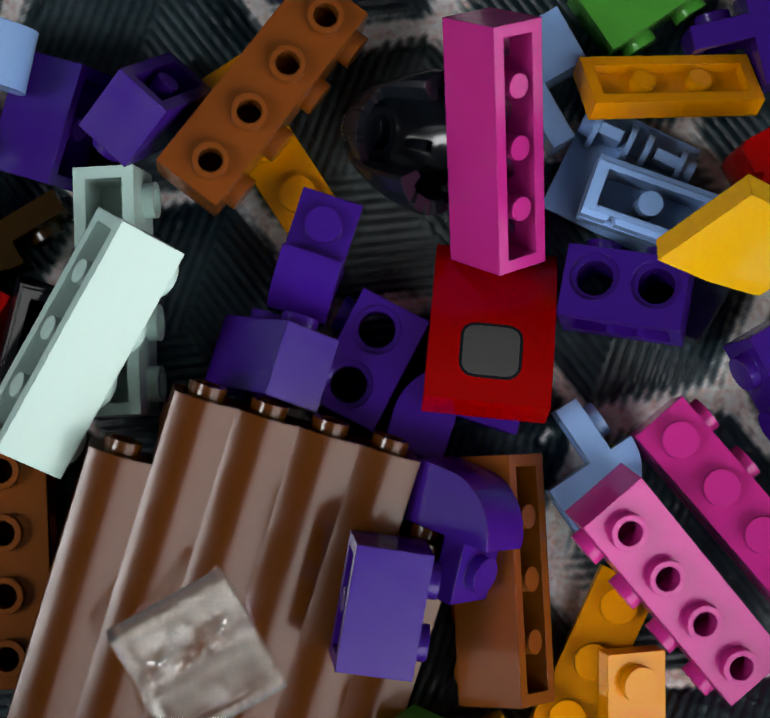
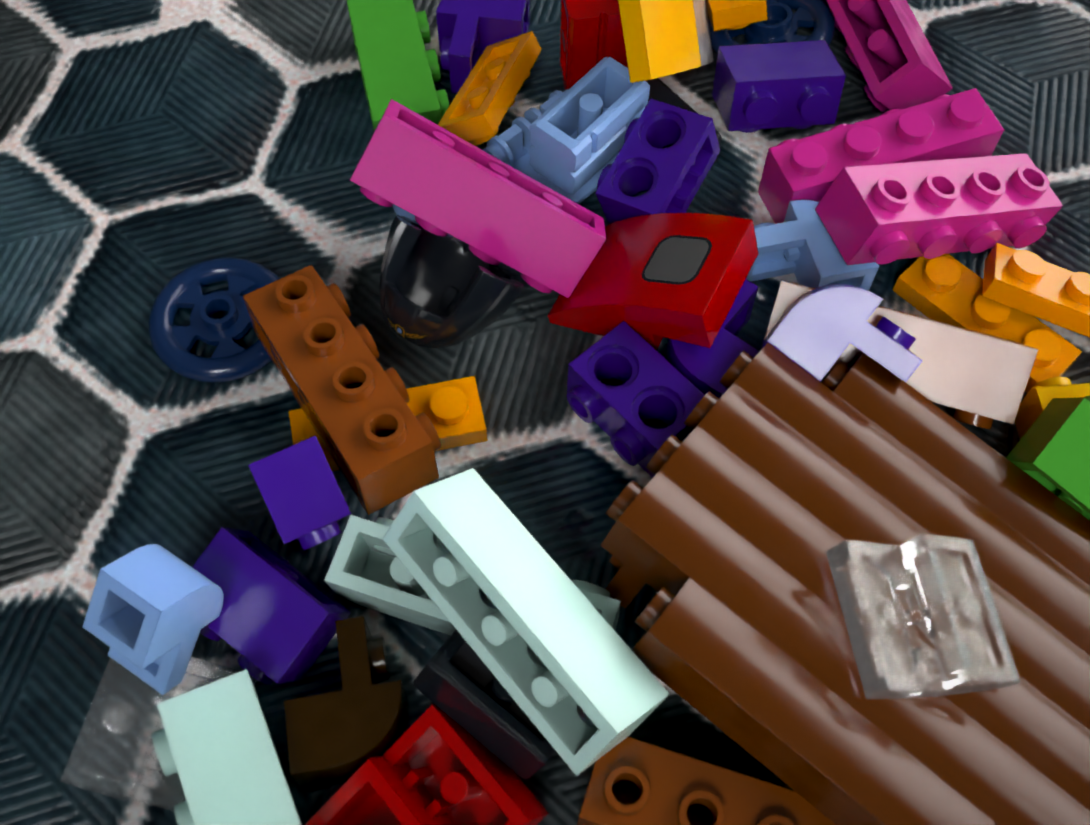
camera: 70 degrees left, 25 degrees down
dark purple brick [205,308,339,413] -> none
dark purple brick [267,187,363,328] -> none
dark purple brick [329,530,442,682] -> none

